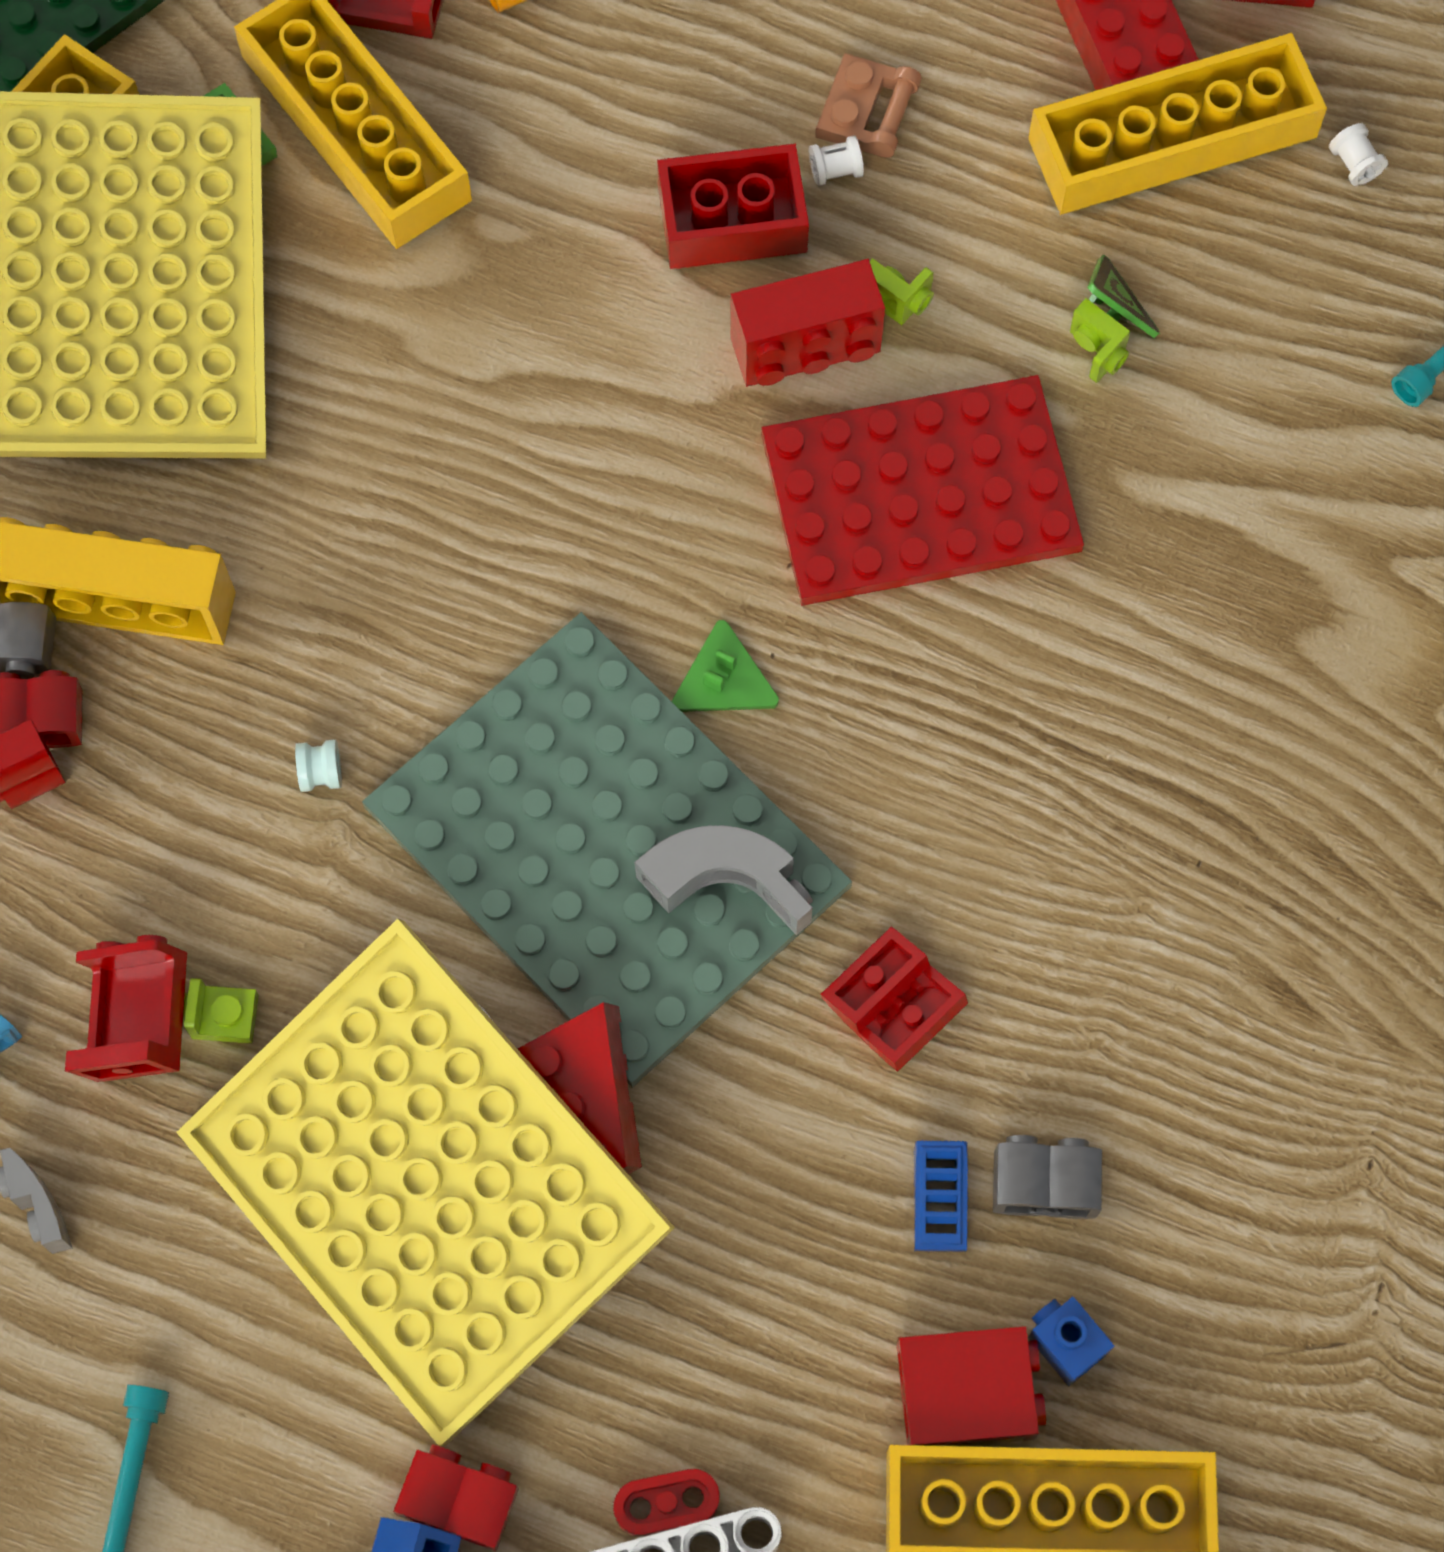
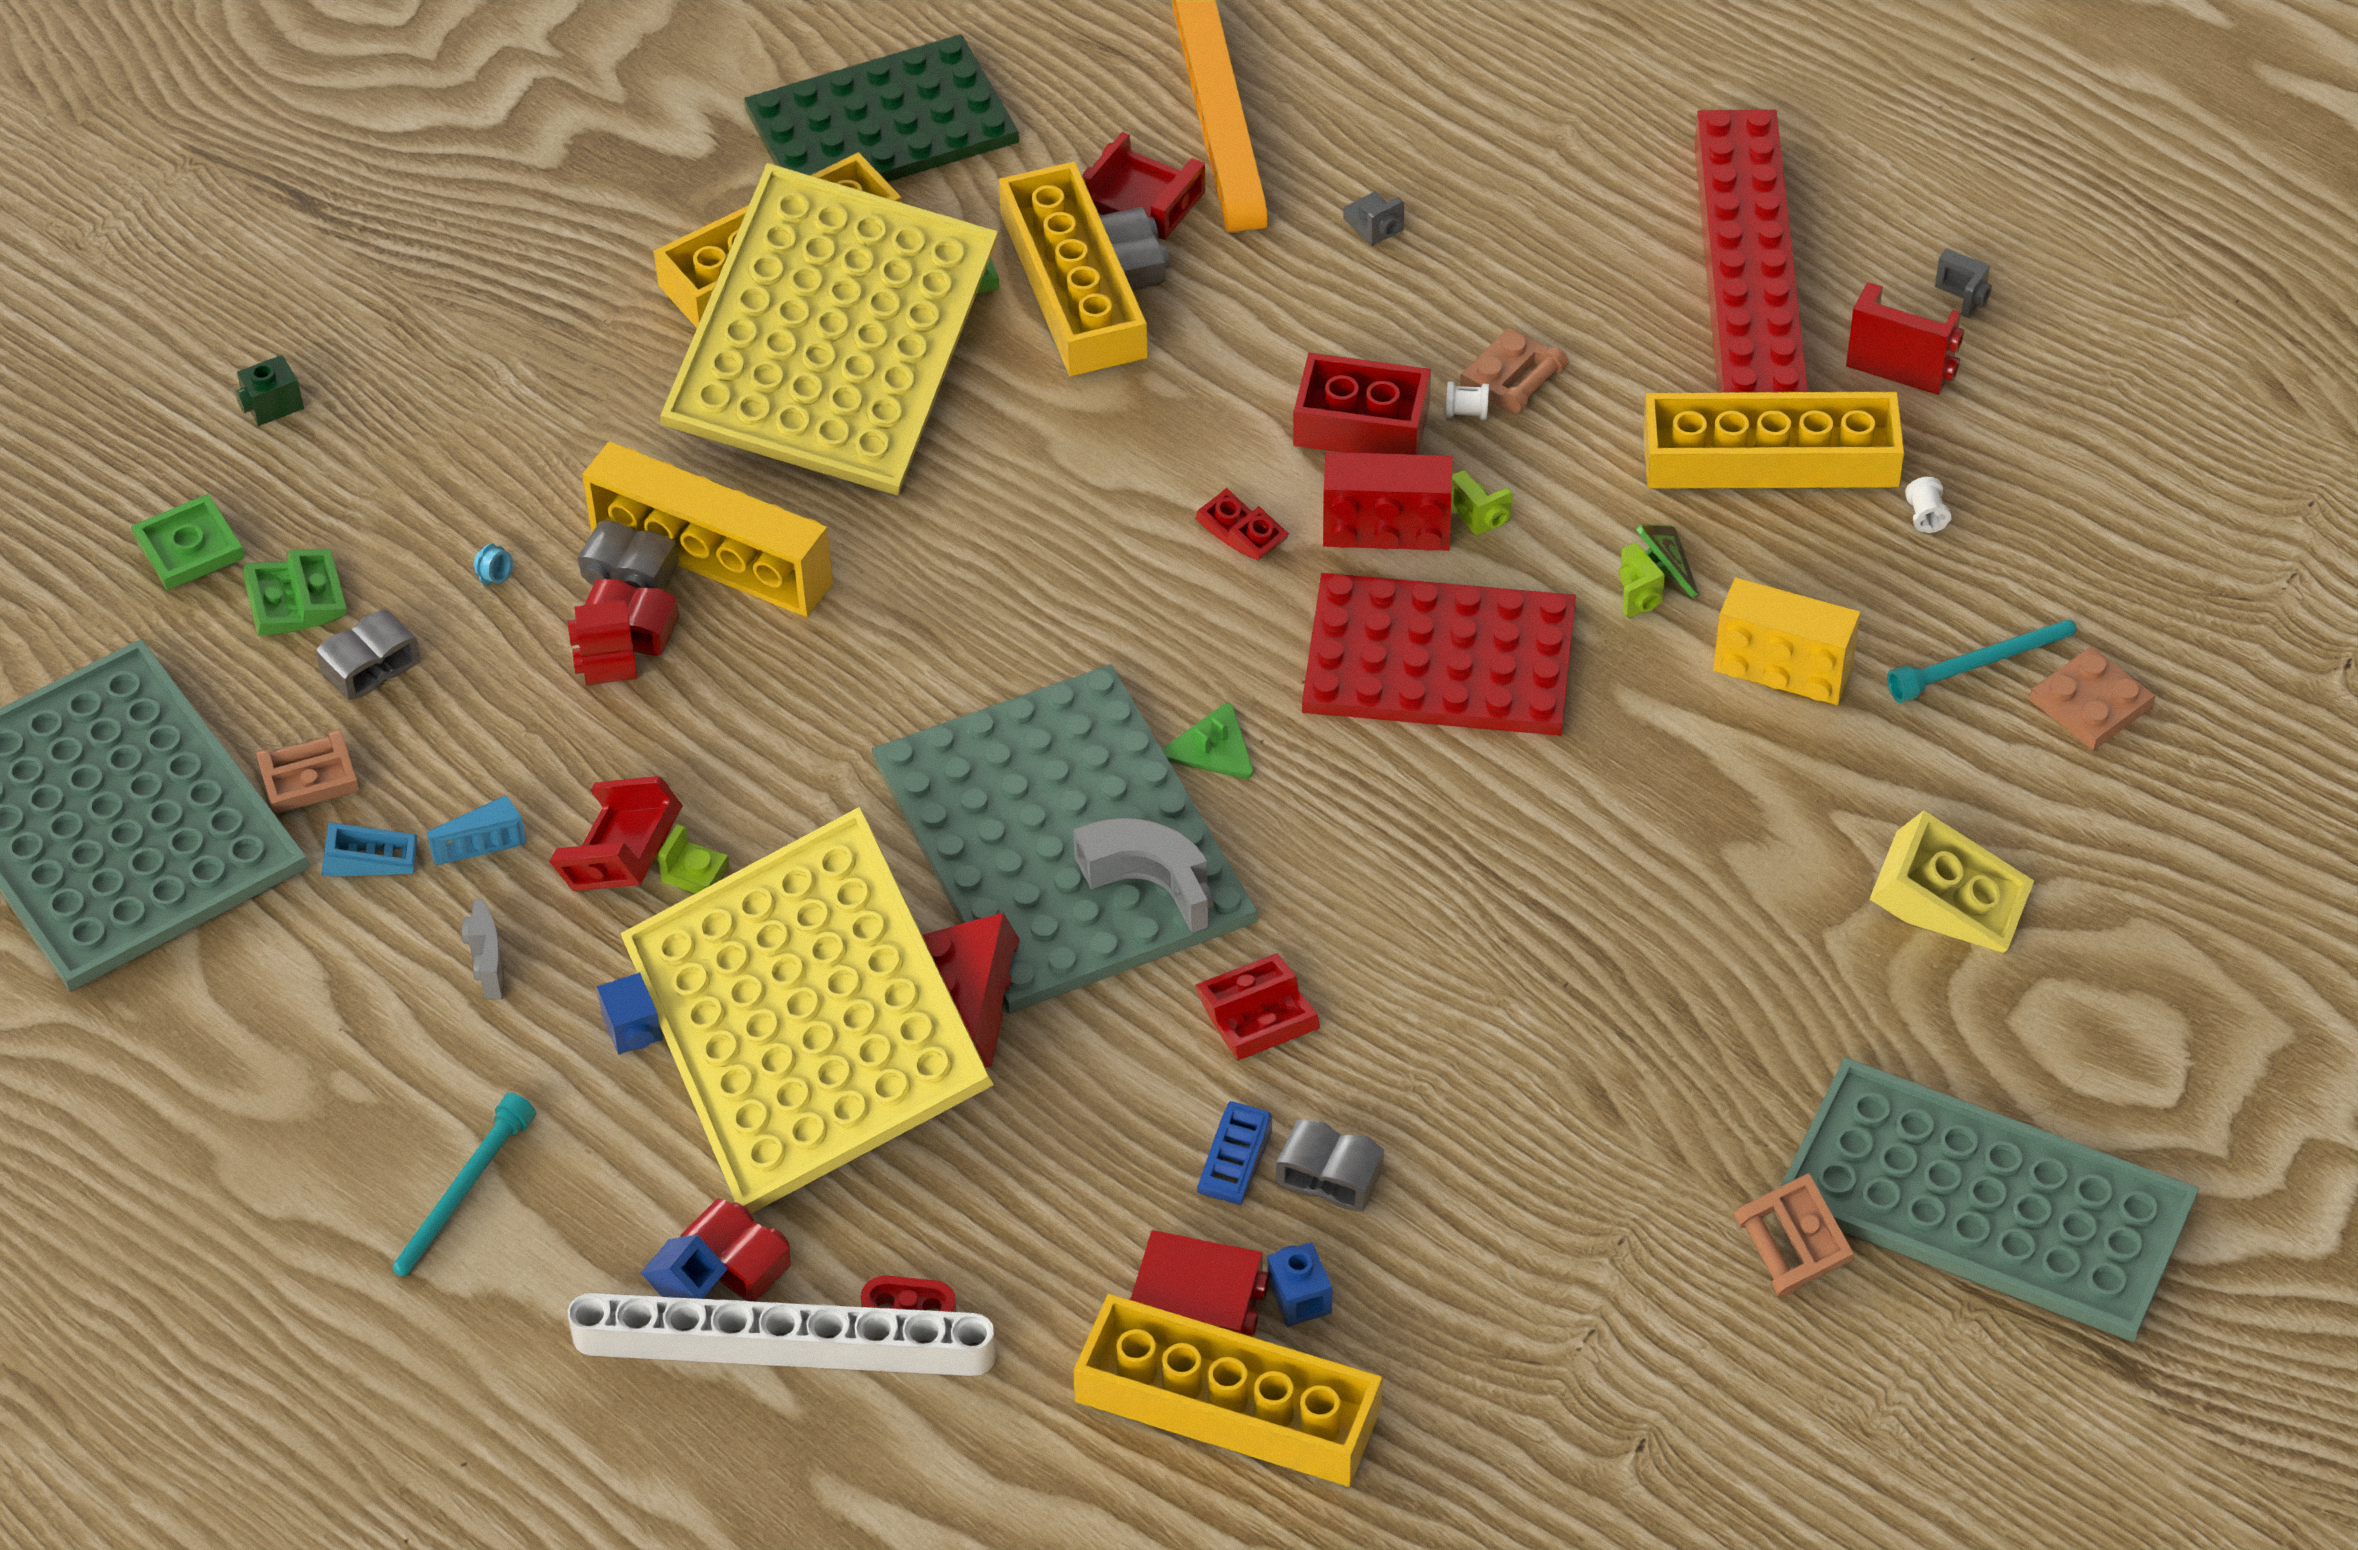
camera: 20 degrees right, 20 degrees down
light aqua wheel [295,739,342,792] -> none
none -> blue brick [597,972,662,1054]
none -> flat silver brick [1099,207,1170,289]
none -> red slope [1195,488,1289,561]
none -> yellow brick [1713,577,1860,706]

